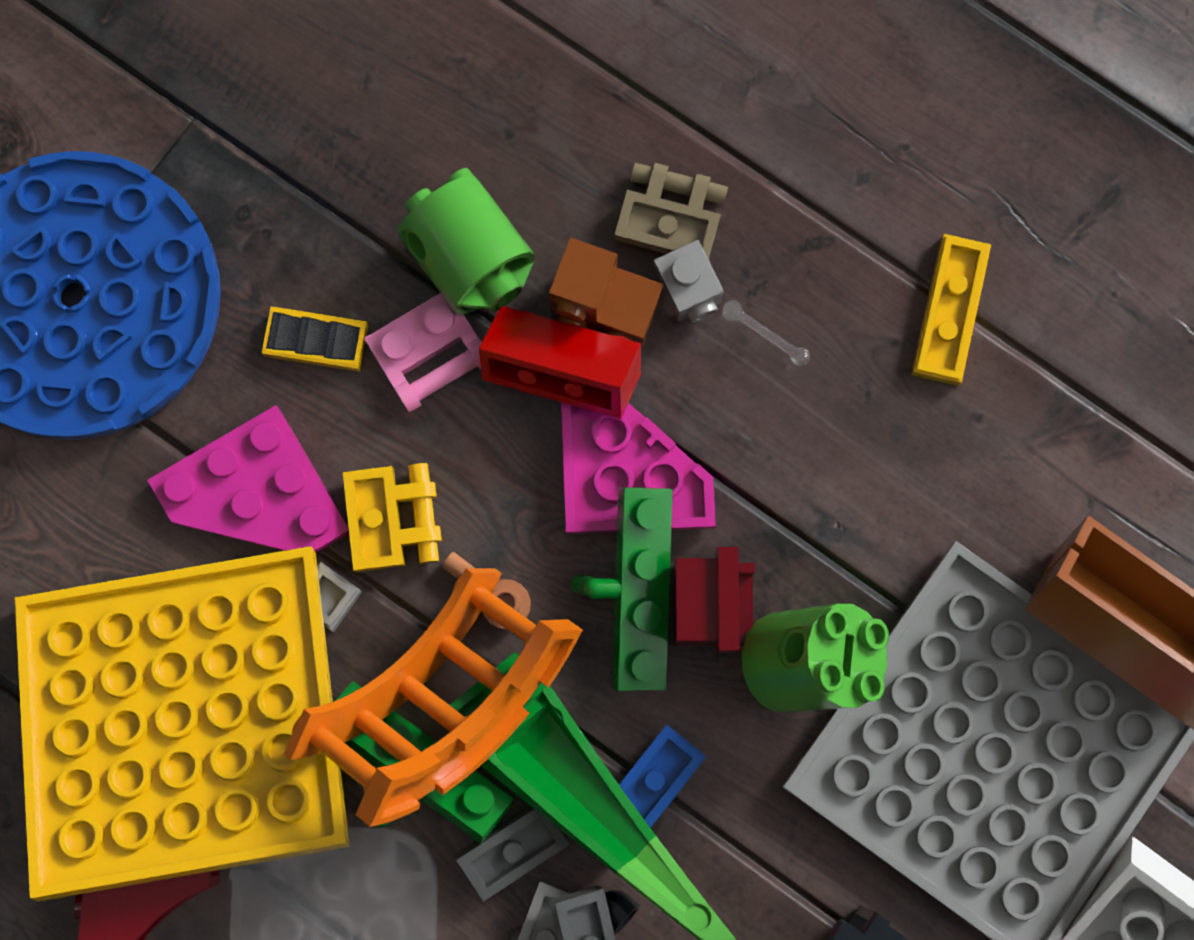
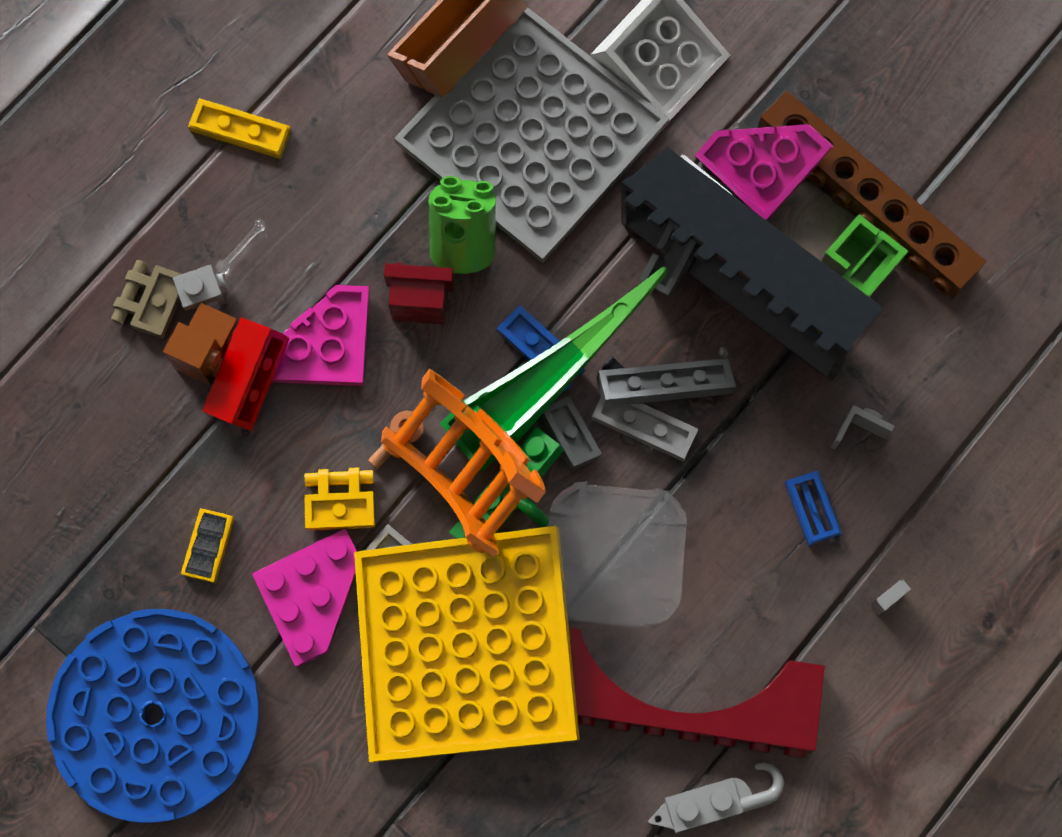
camera: 85 degrees left, 5 degrees down
bright pink plate [364,293,482,413] -> none
bright green cylinder [397,168,535,315] -> none
green plate [570,487,673,691] -> none

